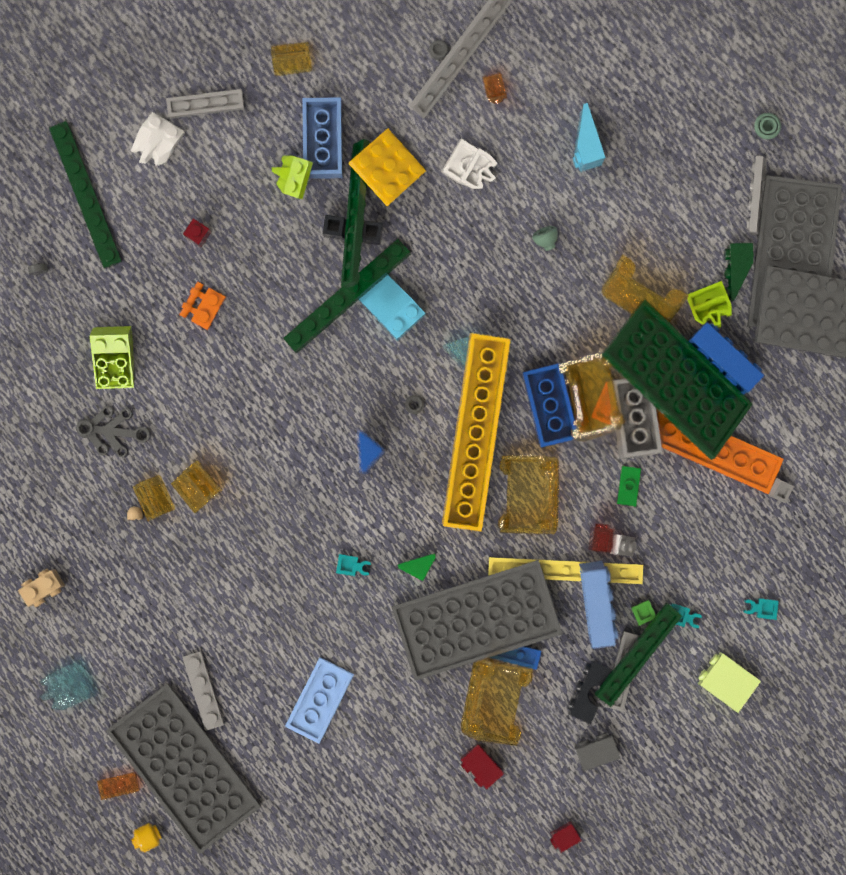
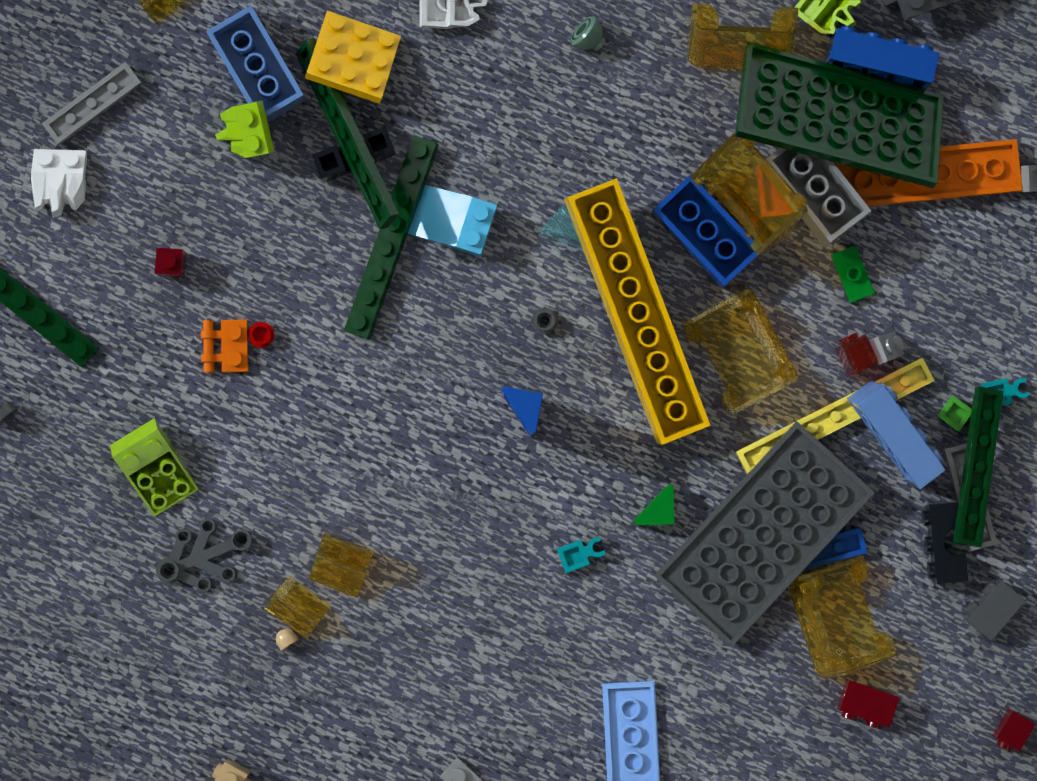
camera: 30 degrees left, 0 degrees up
none -> red plate [248,322,275,348]

